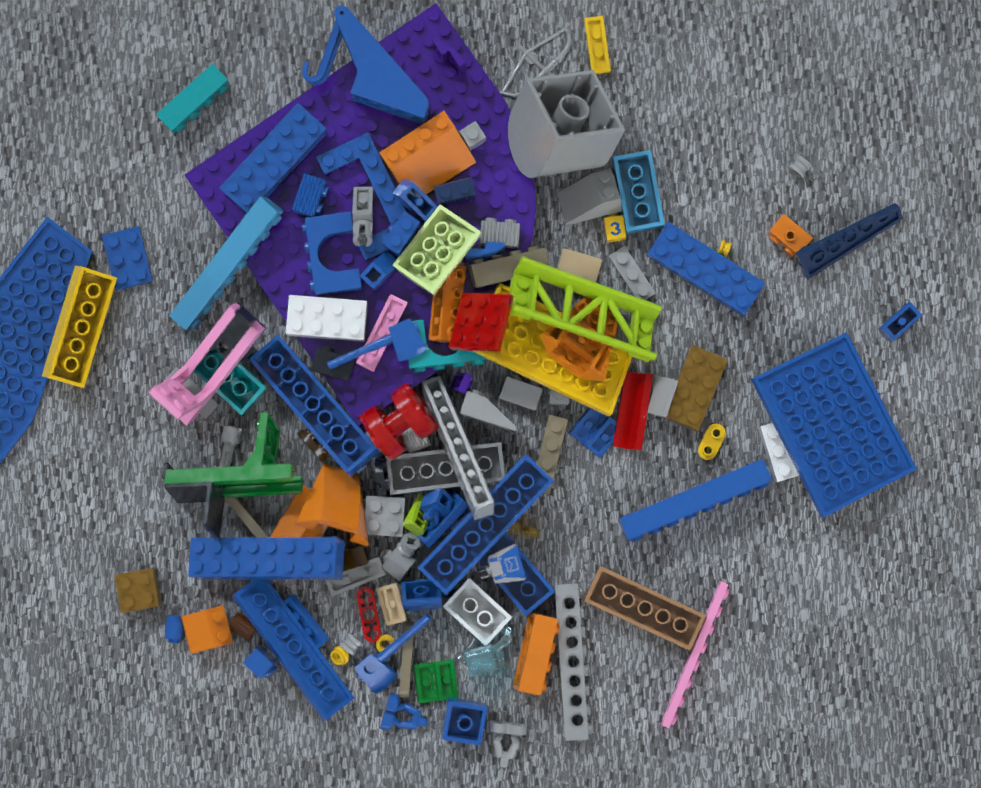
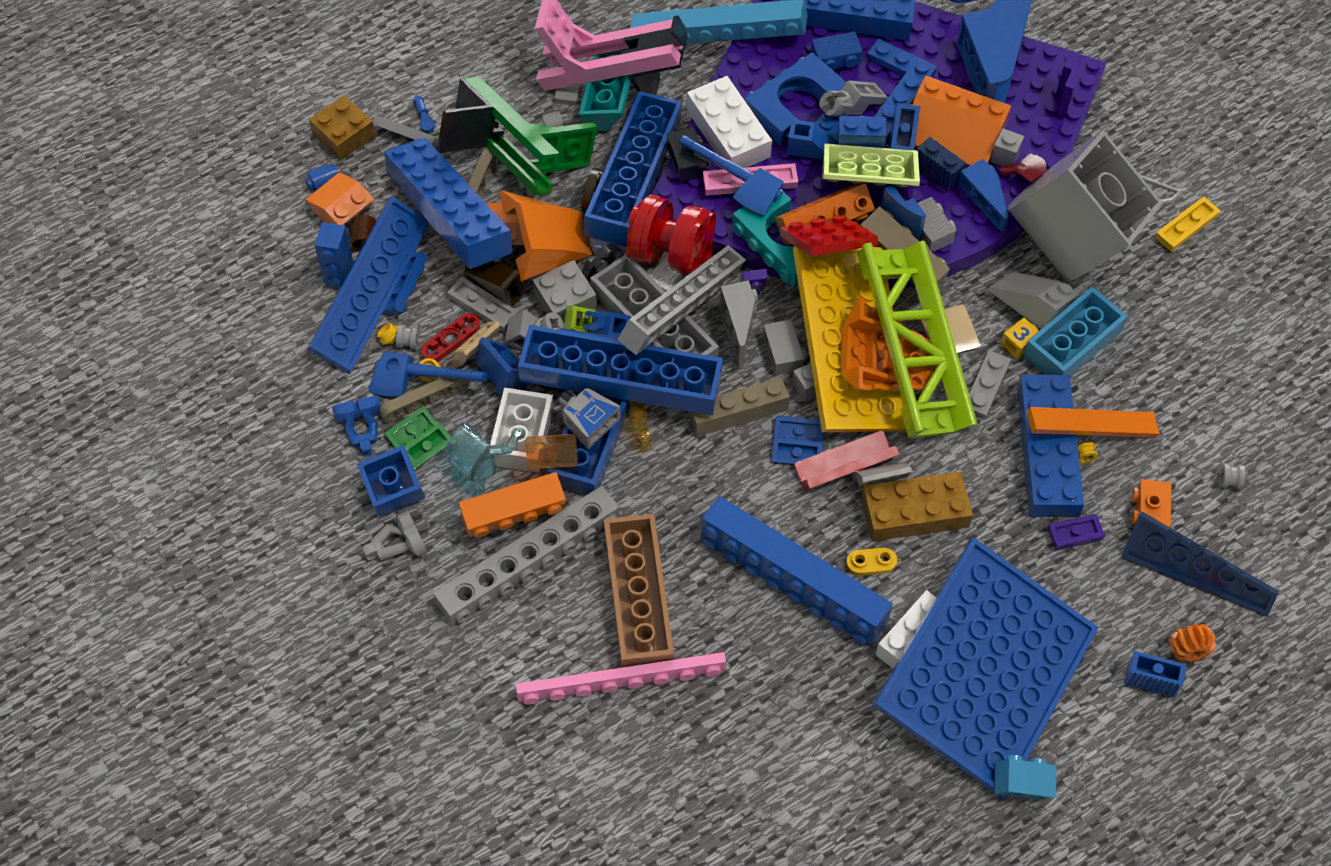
camera: 55 degrees right, 25 degrees down
none -> light grey tile [373,116,439,147]
none -> blue piece [413,95,435,133]
none -> clear orange panel [526,434,578,469]
none -> blue slope [958,159,1009,232]
none -> dark azure brick [995,755,1057,800]
none -> dark red hand [1000,153,1047,183]
none -> orange tile [1026,407,1160,438]
none -> dark purple plate [1047,514,1105,551]
none -> orange gear [1169,624,1217,663]

